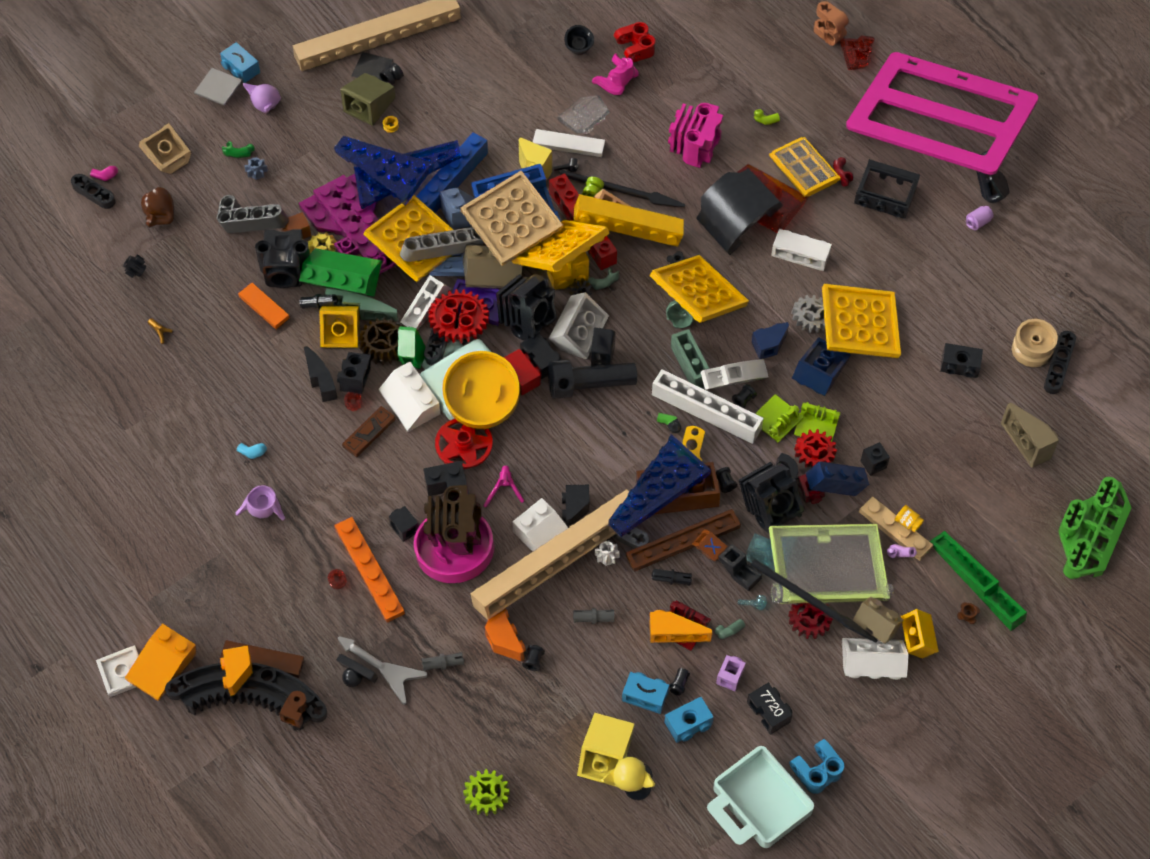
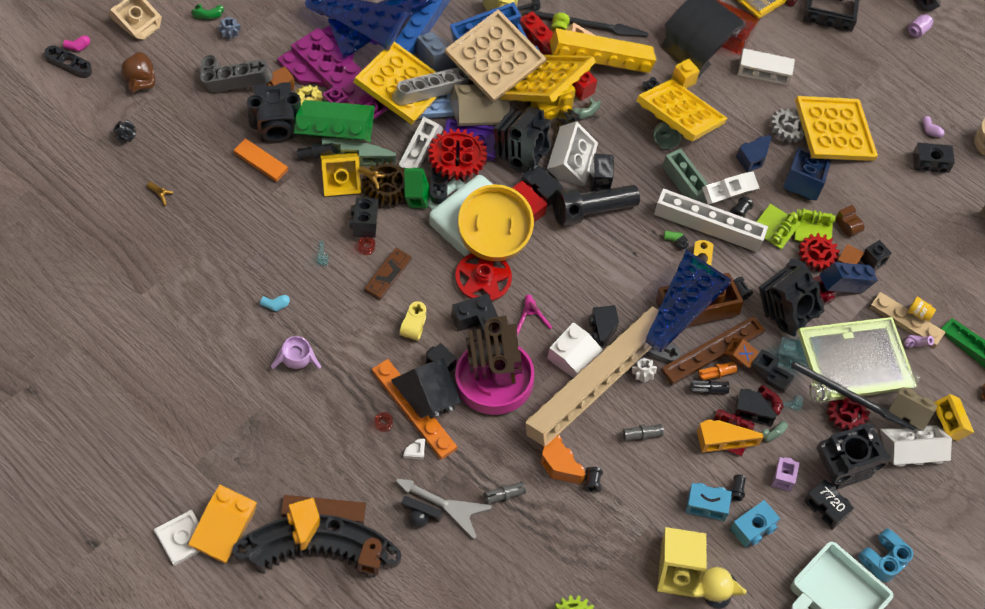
camera: 15 degrees left, 0 degrees up
black slope [304,346,337,402] -> none
white slope [379,362,441,432] -> none
none -> clear light blue hand [317,241,329,266]
none -> pearl gold bar [358,166,385,190]
none -> black slope [391,358,461,419]
none -> light yellow piece [399,301,426,341]
none -> white tile [403,439,425,460]
none -> yellow brick [672,59,699,88]
none -> orange axle [698,361,737,380]
none -> black slope [734,388,776,427]
none -> dark red piece [758,385,784,416]
none -> black piece [816,423,891,490]
none -> reddish brown leg [835,205,864,237]
none -> dark orange brick [837,244,864,264]
none -> lavender arm [922,116,944,138]

